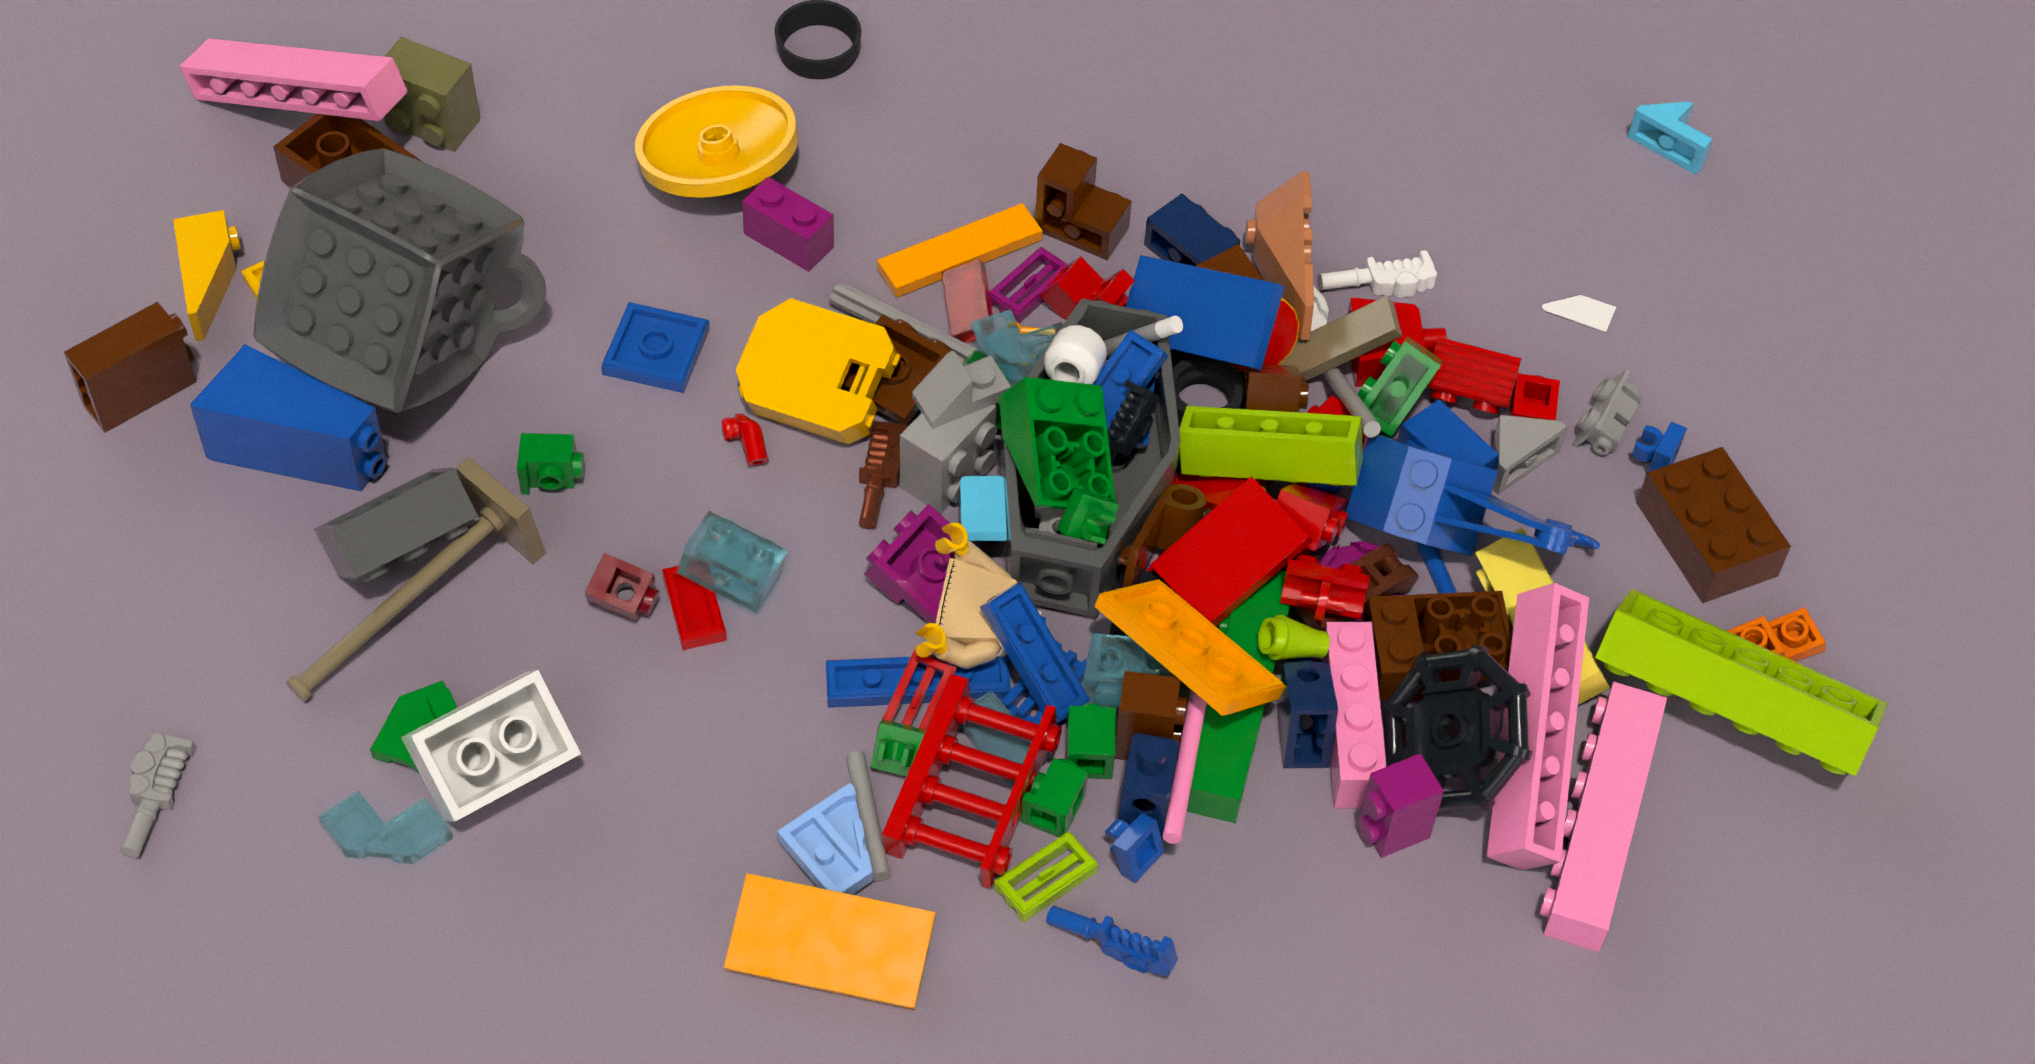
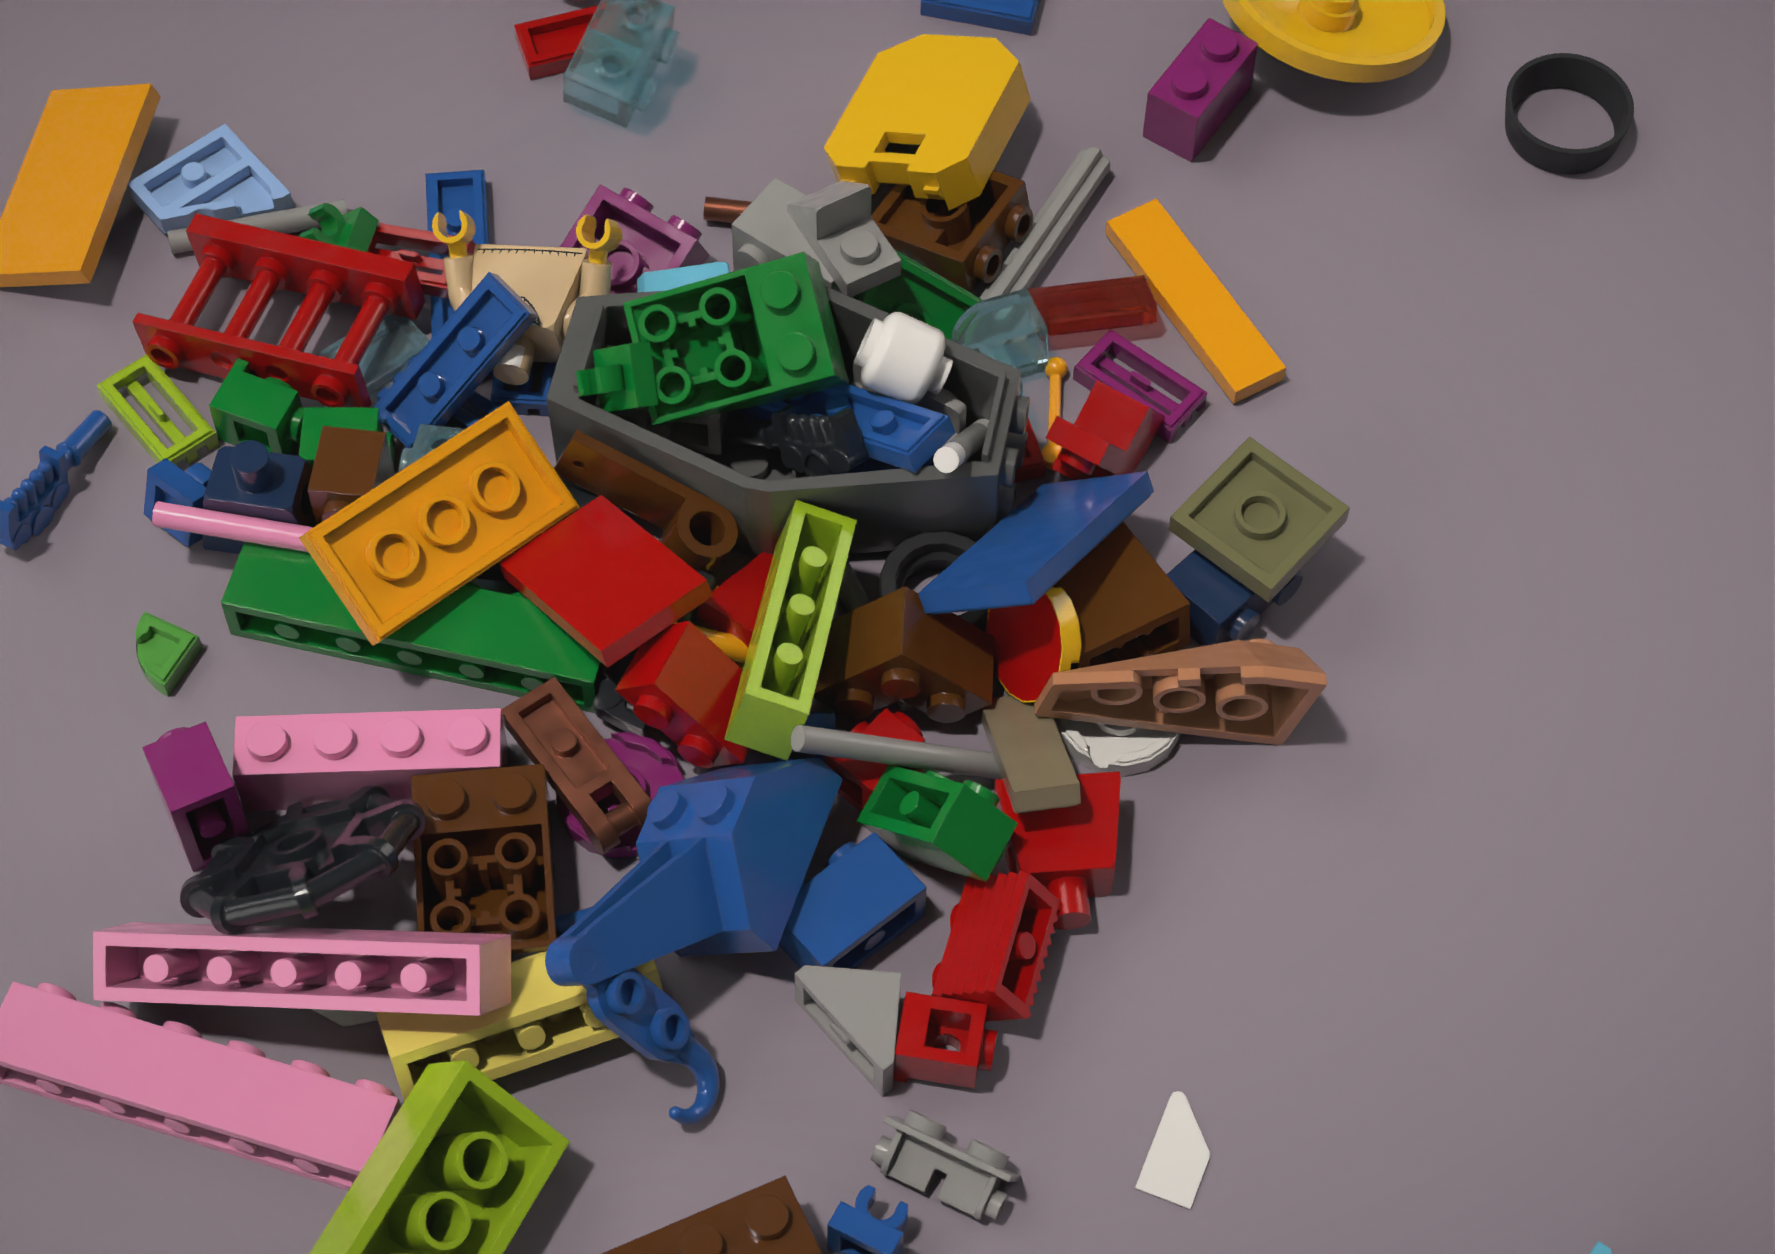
camera: 90 degrees right, 5 degrees up
red arm [721,413,769,466] -> none
reddish brown brick [1035,143,1132,261] -> none
lime cone [1258,615,1330,660] -> none
dark blue torso [1277,657,1338,768] -> none
red hips [1280,554,1370,621] -> none
white piece [1318,250,1437,298] -> none
none -> bright green tile [135,611,202,697]
none -> olive plate [1168,436,1350,603]

